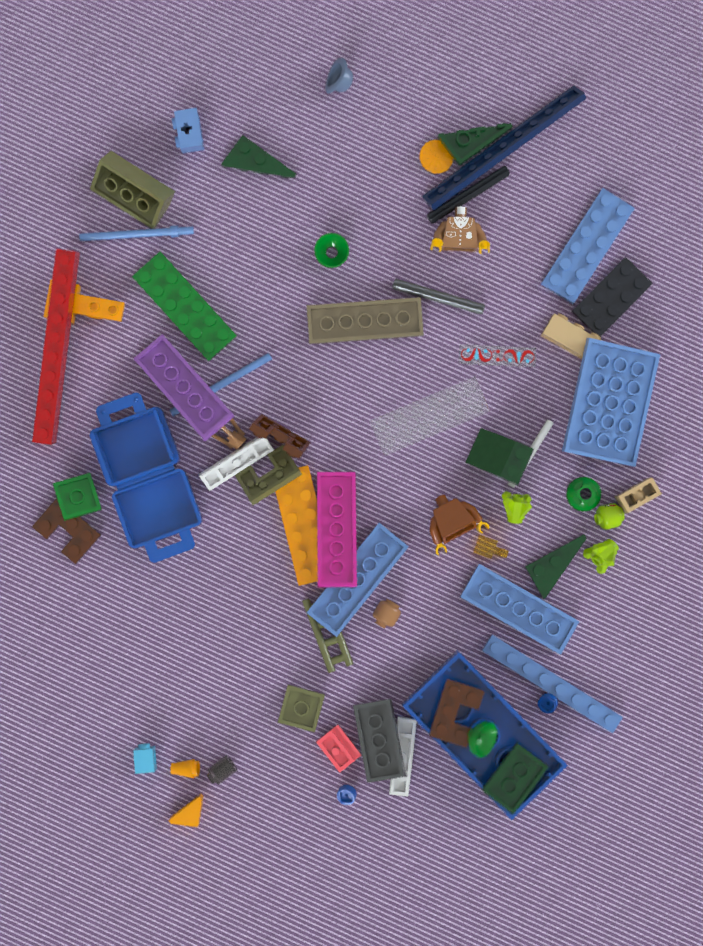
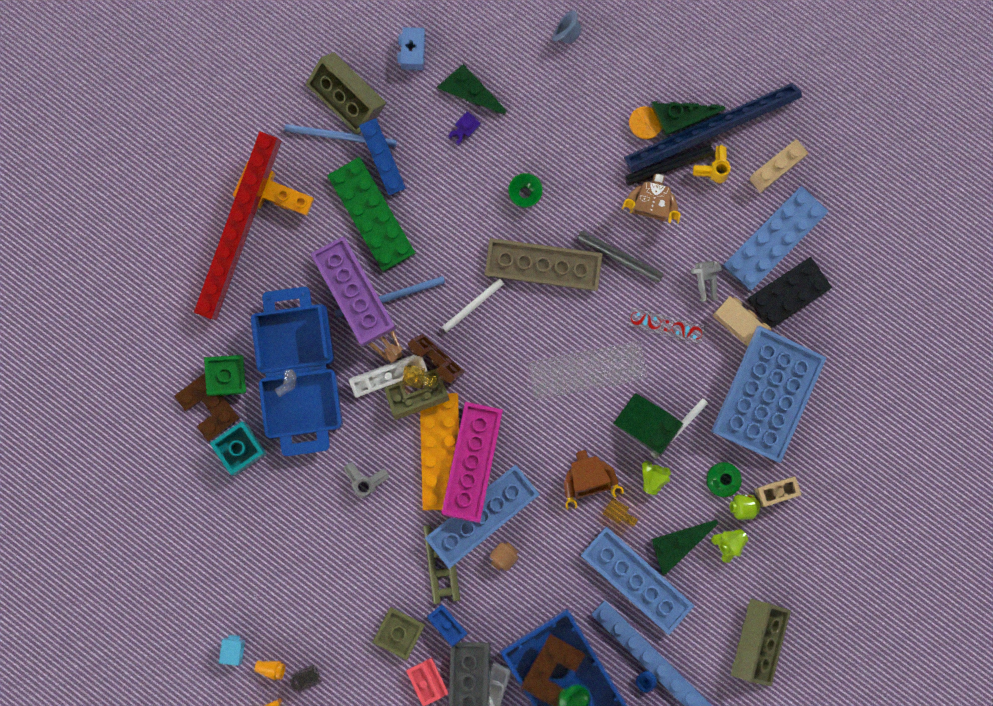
camera: 15 degrees right, 5 degrees down
none -> teal brick [210,421,267,476]
none -> clear arm [275,369,297,397]
none -> light grey axle [344,462,389,498]
none -> blue plate [359,118,406,196]
none -> clear yellow plate [402,365,437,388]
none -> blue plate [427,604,468,648]
none -> white bar [442,278,504,333]
none -> dark purple plate [448,111,481,146]
none -> light grey piece [691,261,722,301]
none -> yellow axle [693,145,731,184]
none -> olive slope [731,598,791,687]
none -> tan brick [749,139,809,193]

